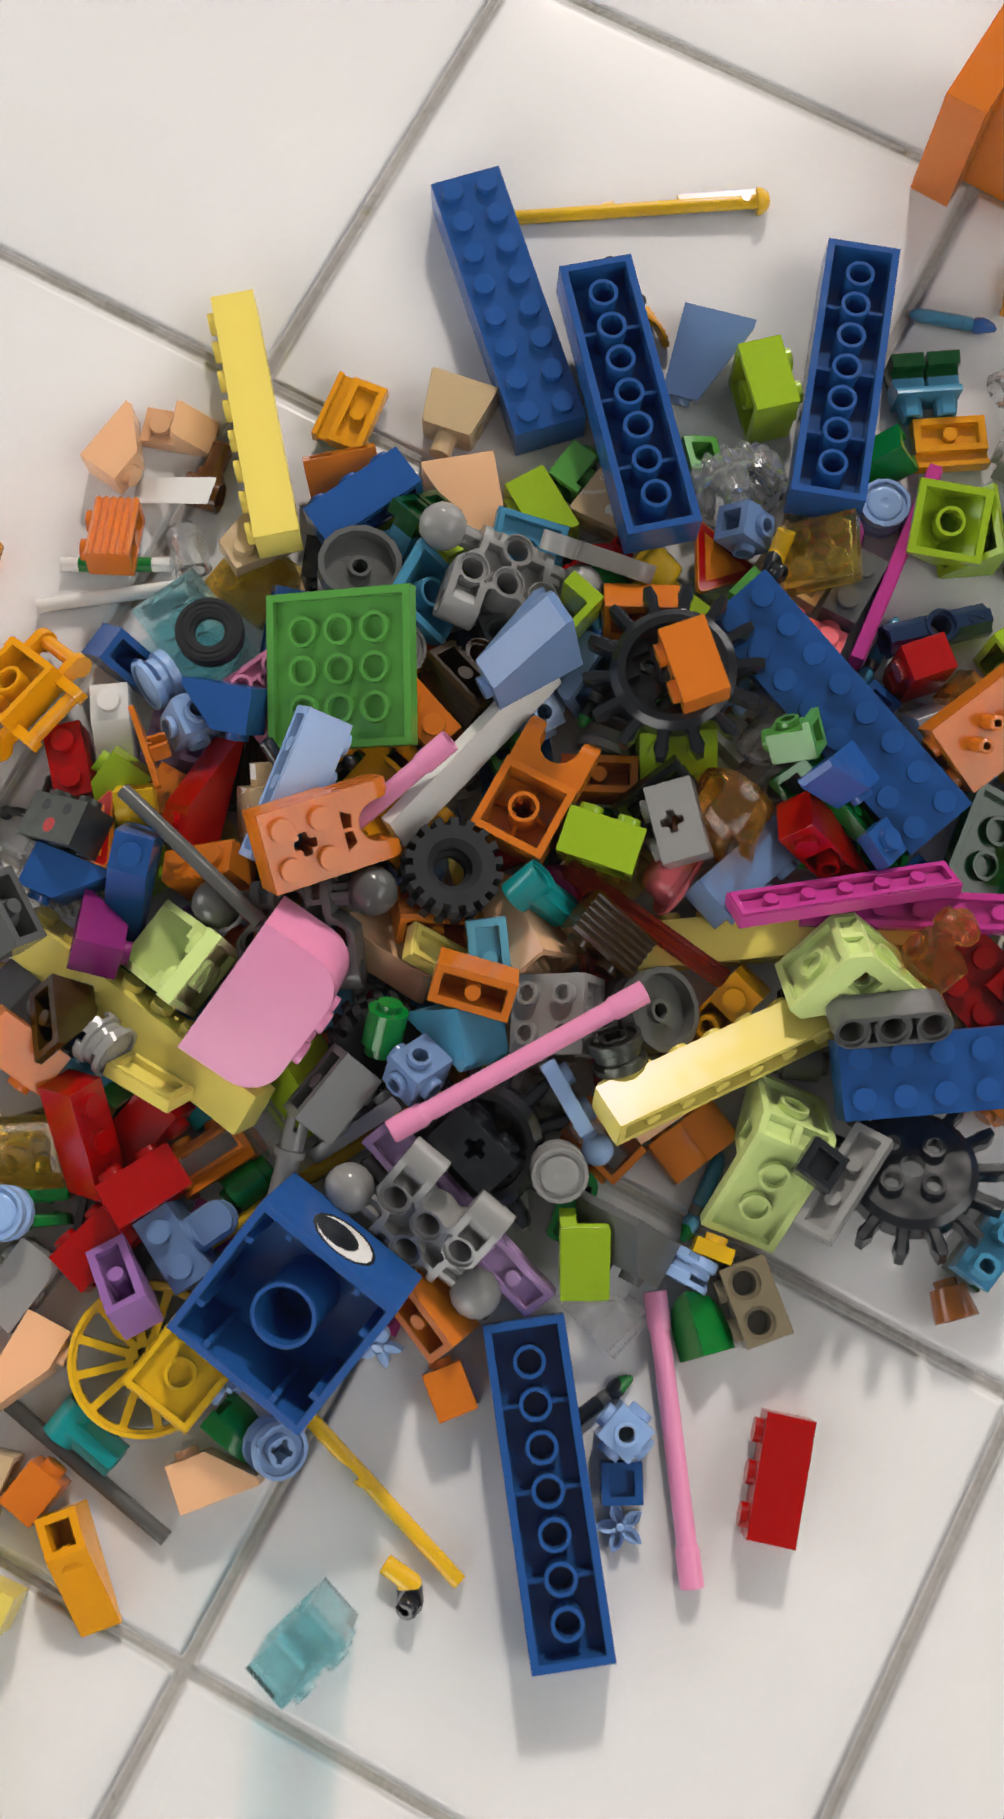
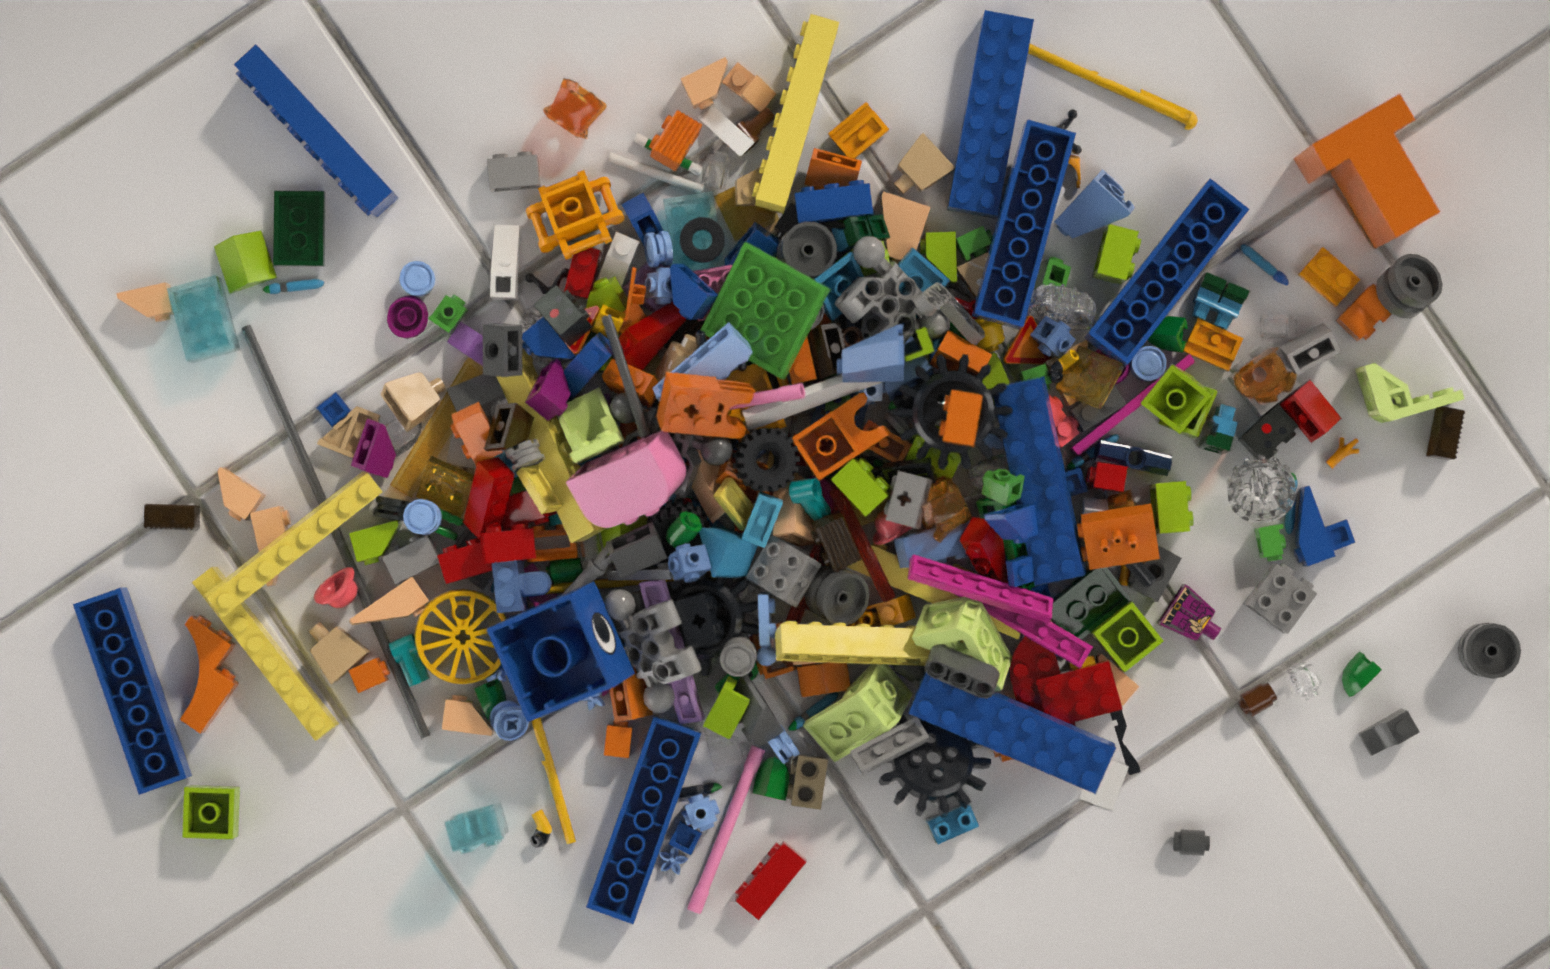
camera: 25 degrees right, 10 degrees up
light orange slope [34,1498,123,1638] -> none
medium lavender slope [86,1233,164,1340] -> none
yellow plate [120,1316,229,1435] -> none
bright pink piece [384,981,651,1143] -> none
orange brick [427,947,520,1023] -> none
pearl dark grey wheel [585,1023,648,1079] -> none
yellow plate [689,1231,736,1266] -> none
black tile [791,1135,850,1195] -> none
clear orange brick [900,906,981,995] -> none
dark orange hat [929,1276,980,1326] -> none

